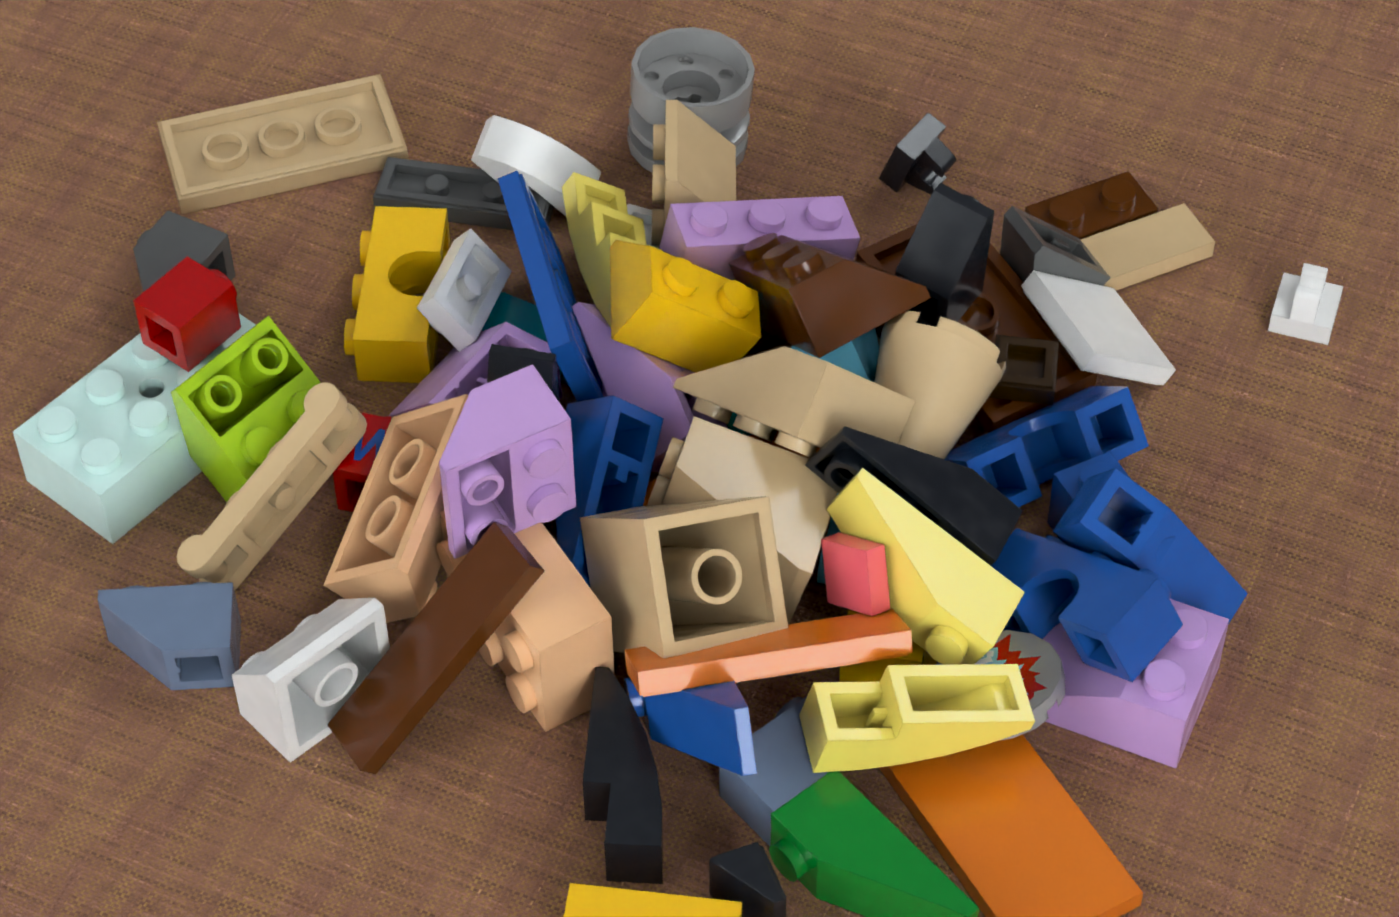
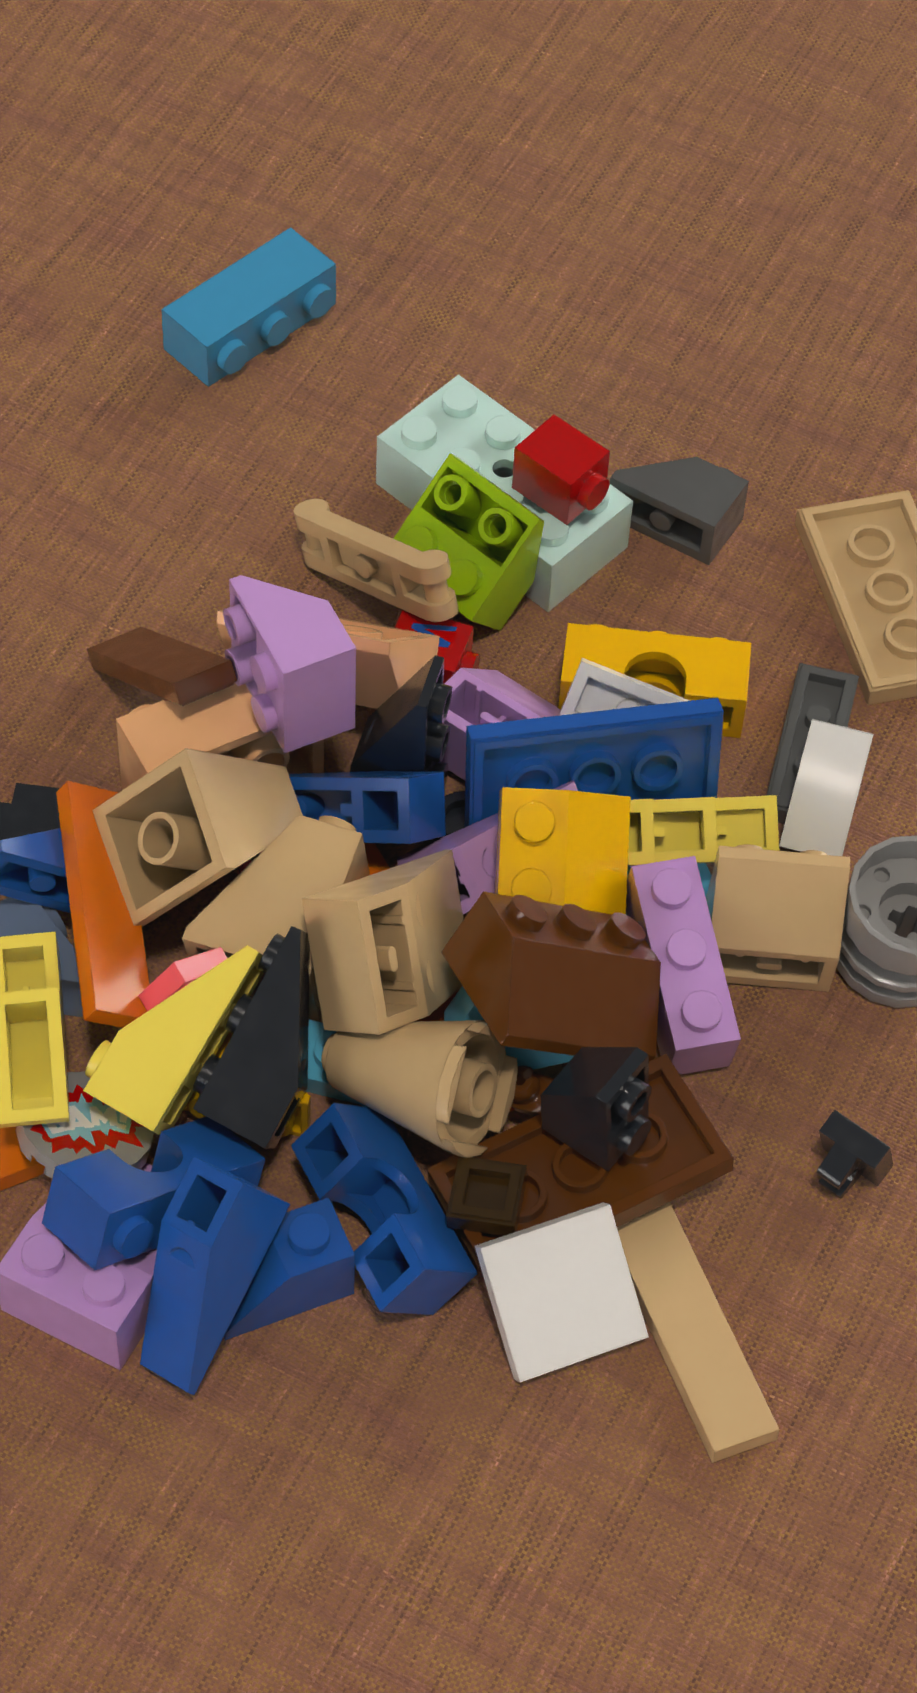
camera: 90 degrees right, 5 degrees up
sand blue slope [98,582,241,690] -> none
white slope [232,597,390,763] -> none
dark grey slope [1000,206,1110,286] -> none
reddish brown plate [1025,171,1158,239] -> none
white tile [1268,263,1344,345] -> none

